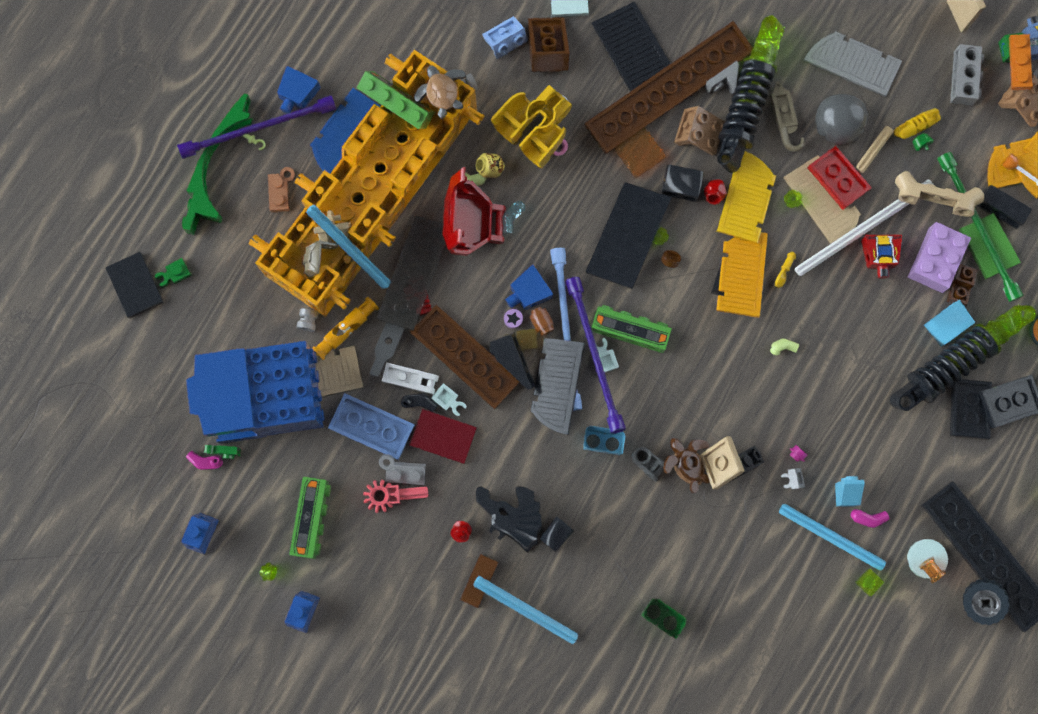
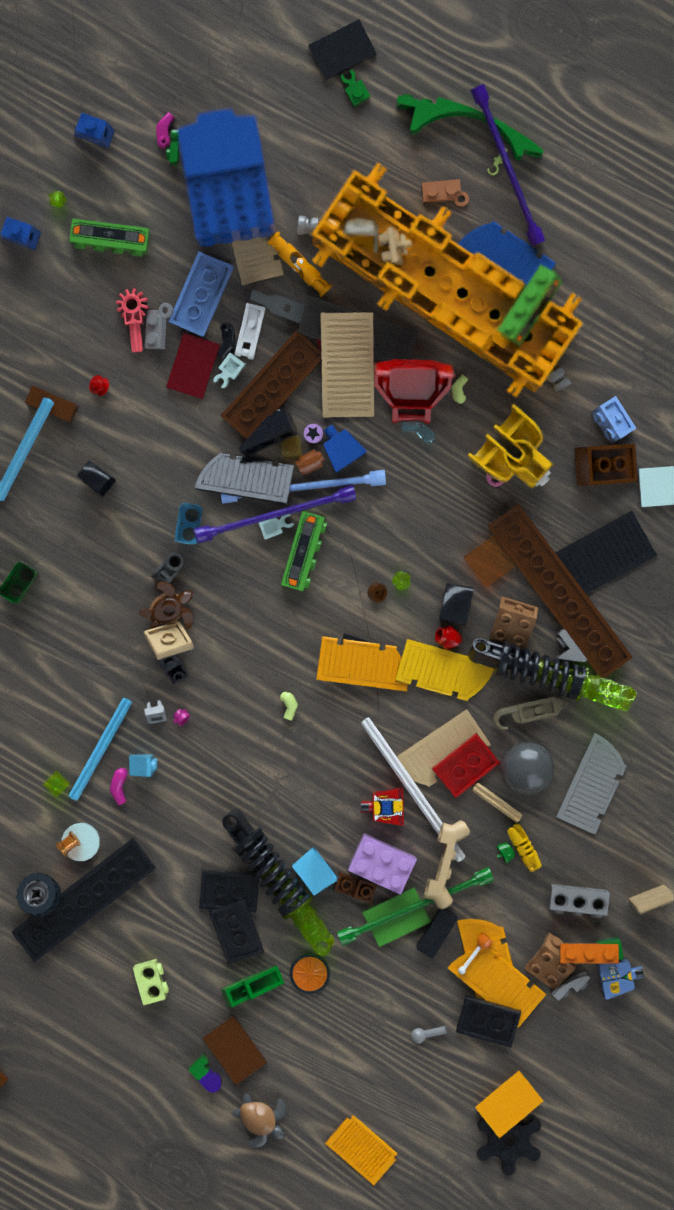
camera: 95 degrees right, 10 degrees up
blue torso [277,66,321,114] -> none
medium azure axle [306,205,391,289] -> none
medium nougat animal [414,65,466,119] -> none
light yellow head [476,153,504,178] -> none
black animal [476,486,542,553] -> none
black window [585,182,672,289] -> none
yellow piece [775,252,796,288] -> none
clear neon green plate [784,190,802,208] -> none
none -> tan window [321,312,374,418]

